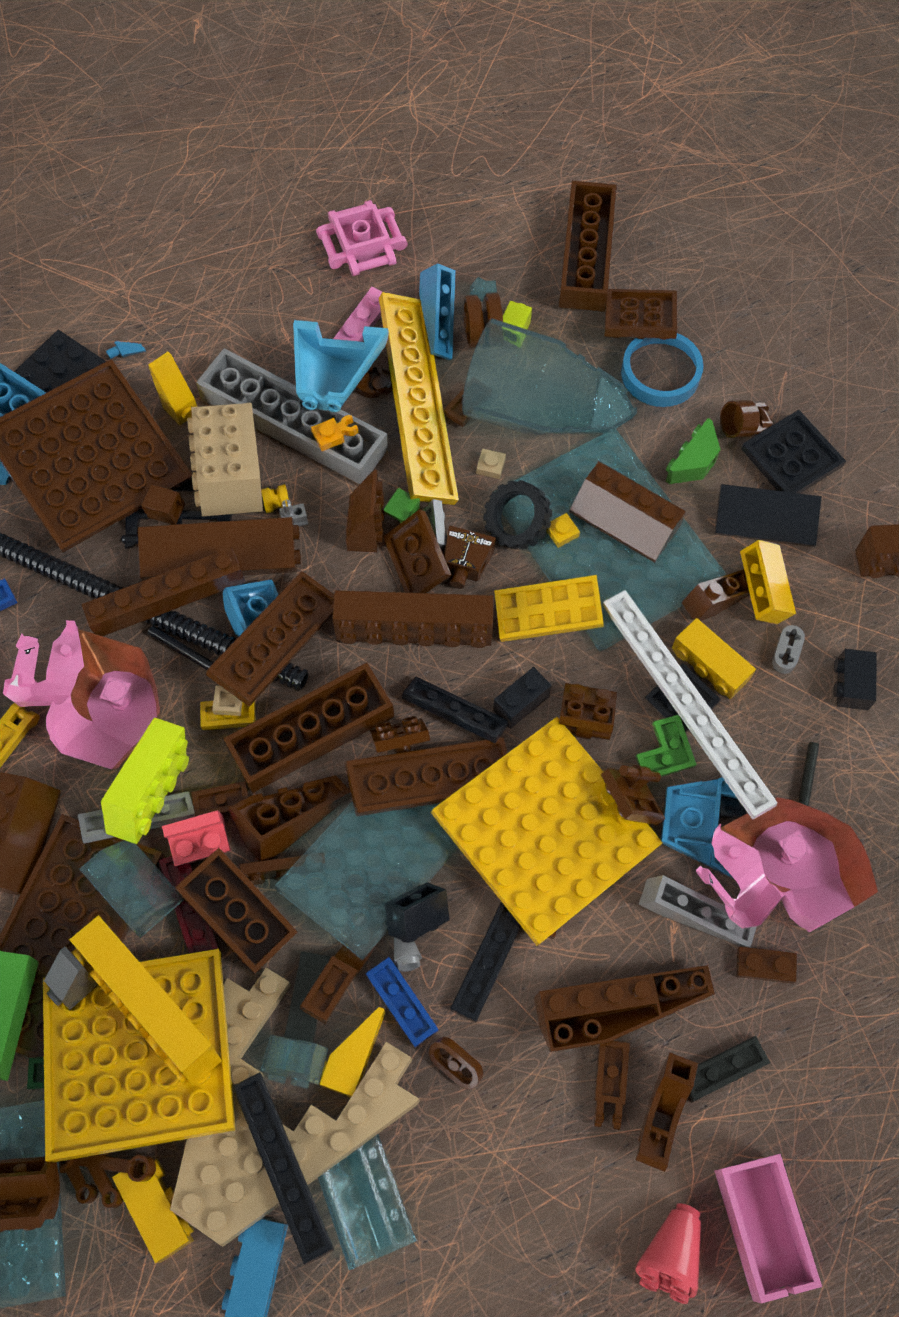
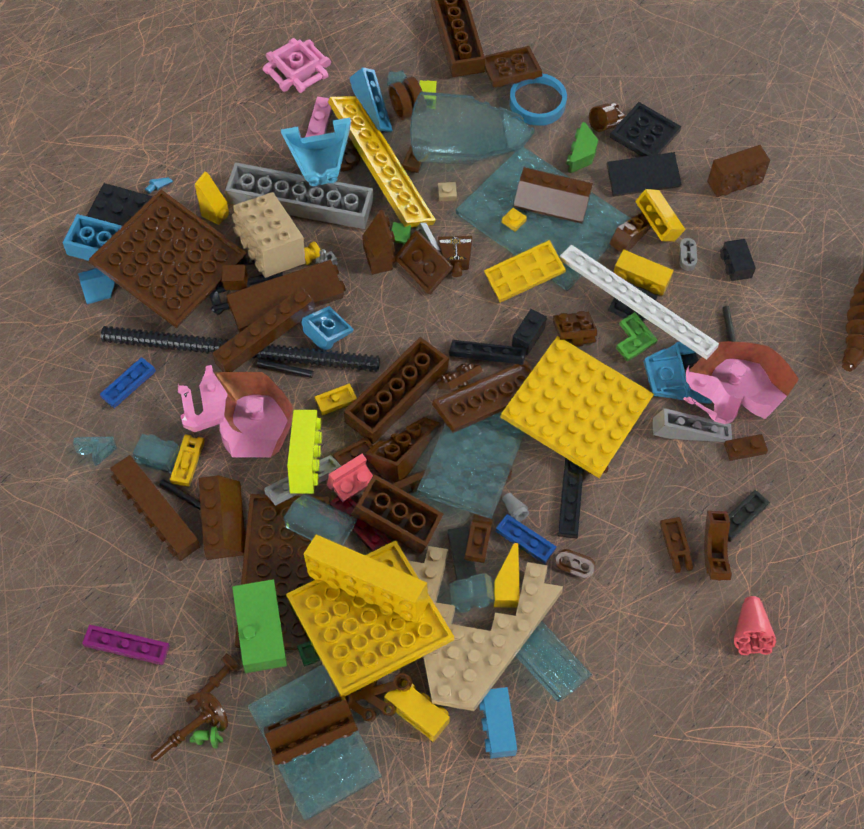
camera: 20 degrees left, 5 degrees down
dark grey slope [44,947,98,1010] -> none
reddish brown plate [206,571,334,707] -> none
tan plate [212,686,242,716] -> none
black tile [232,1072,335,1266] -> none
light orange plate [311,415,359,451] -> none
reddish brown brick [333,590,494,648] -> none
black brick [385,882,450,943] -> none
black tyre [483,480,552,550] -> none
reddish brown wedge [534,965,715,1052] -> none
reddish brown plate [601,765,666,825] -> none
bright pink piece [714,1154,822,1303] -> none

